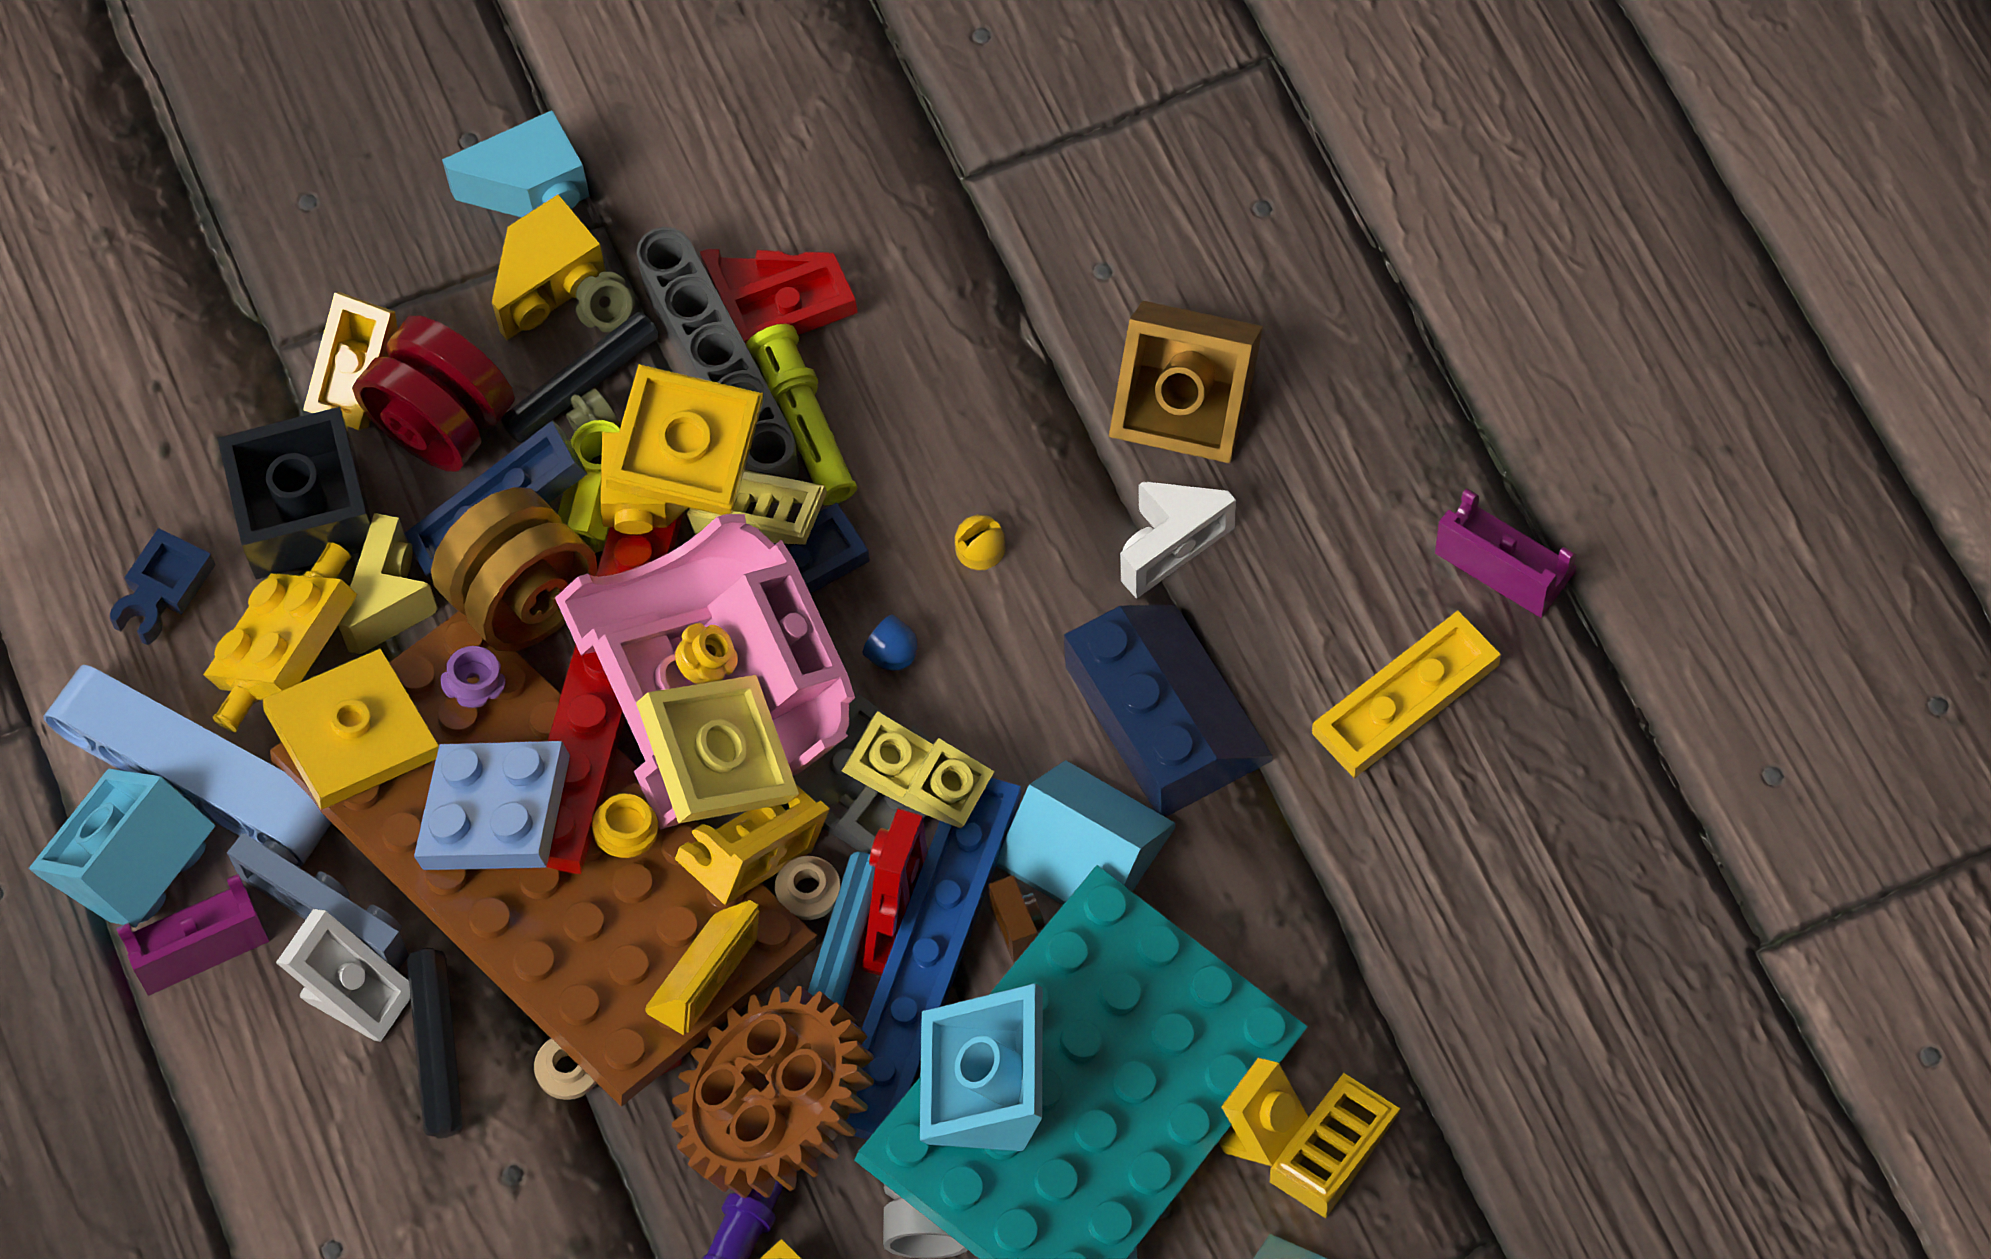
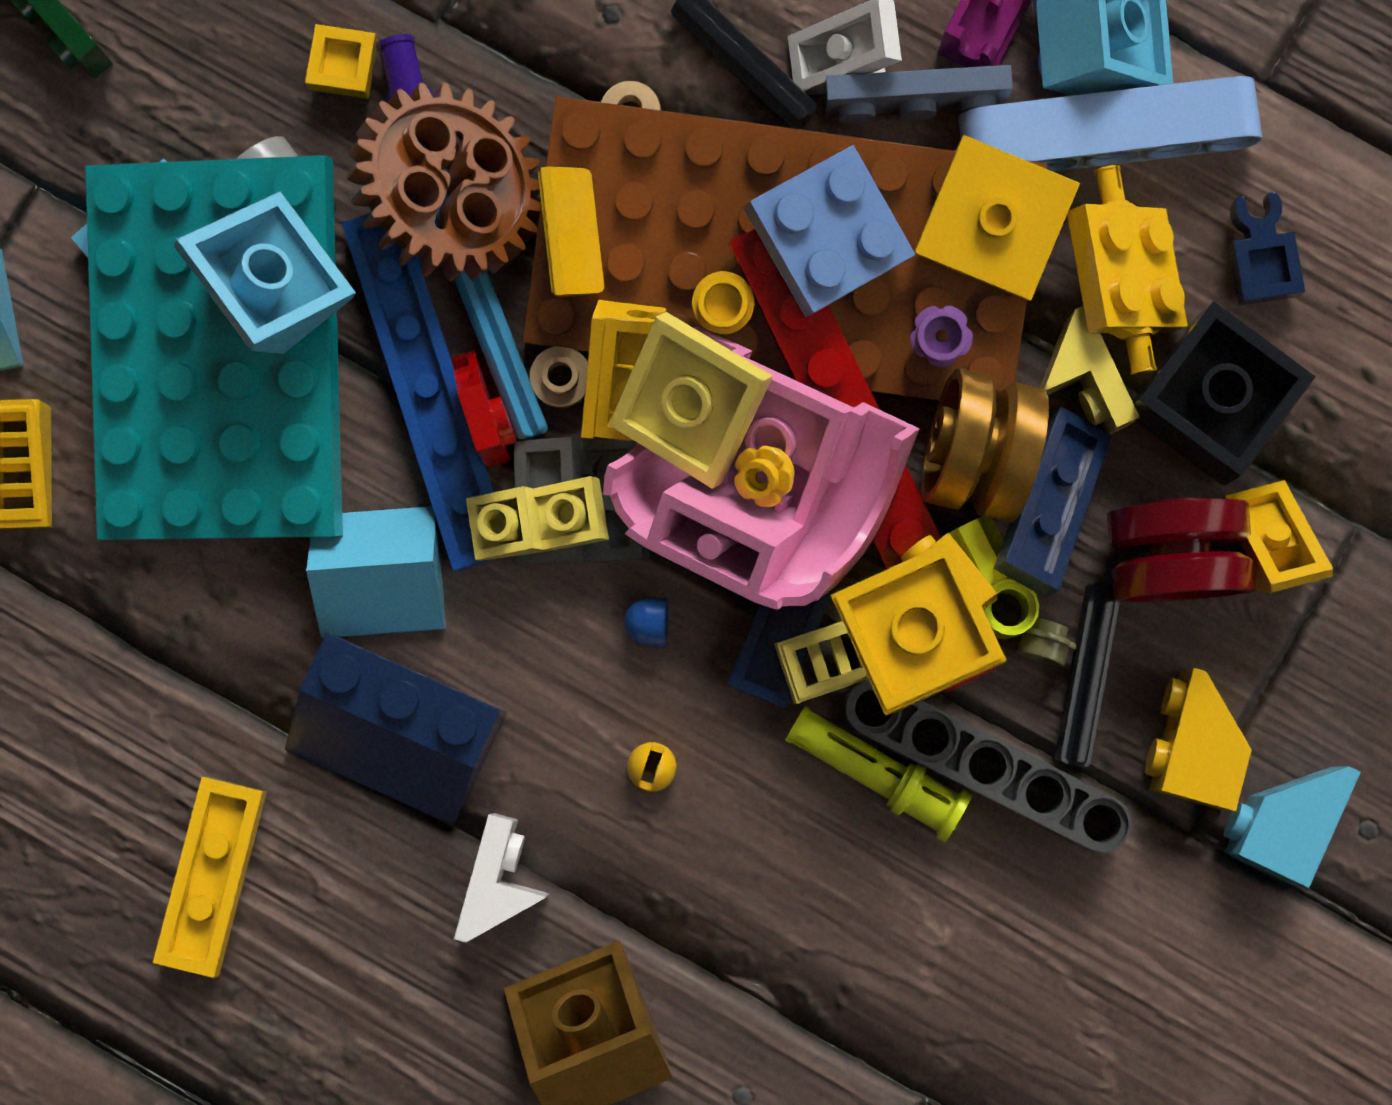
camera: 140 degrees right, 20 degrees up
olive plate [576,271,635,332] -> none
red wing [700,249,858,344] -> none
reddish brown plate [989,875,1045,964] -> none
yellow bracket [1219,1058,1308,1166] -> none
magenta hinge [1435,488,1577,618] -> none

